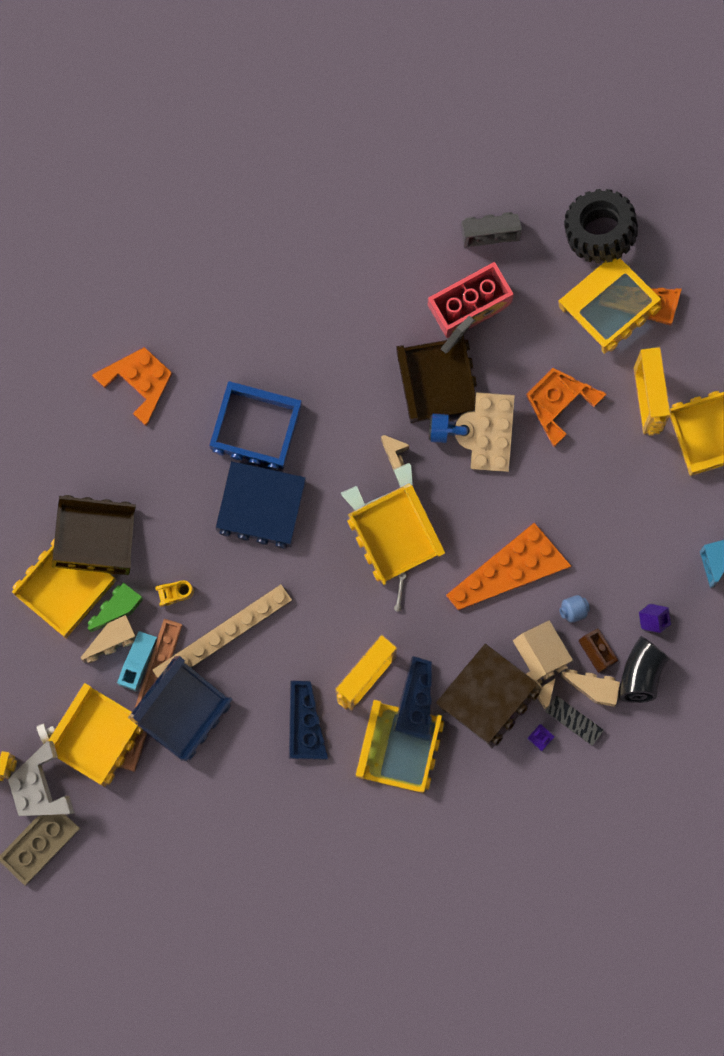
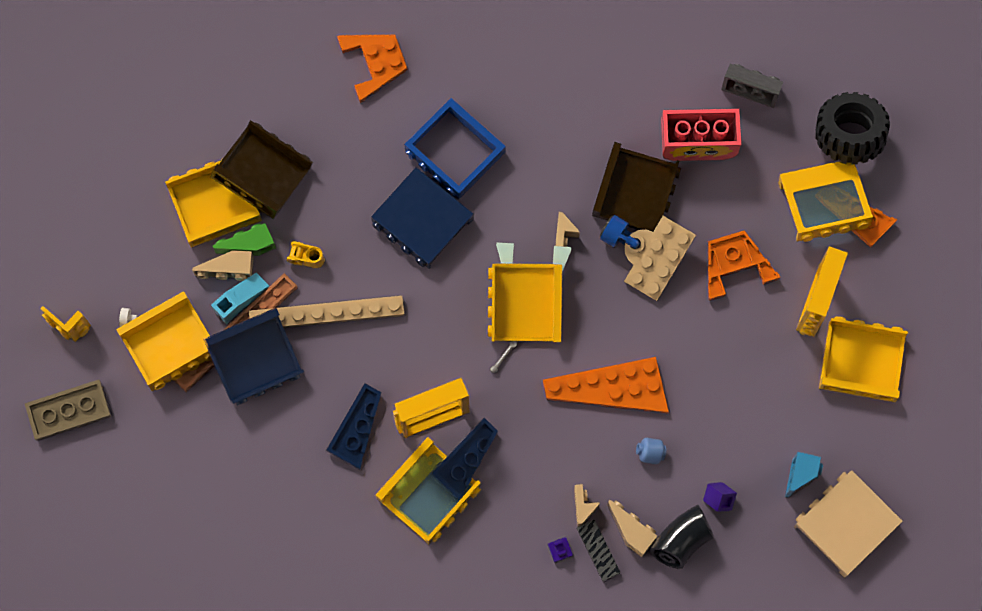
camera: 25 degrees right, 5 degrees down
light grey wing [8,741,74,816] -> none
dark brown panel [436,643,541,749] -> none
dark grey tile [441,315,474,353] -> none
tan brick [513,620,573,681] -> none
reddish brown slope [578,628,618,673] -> none

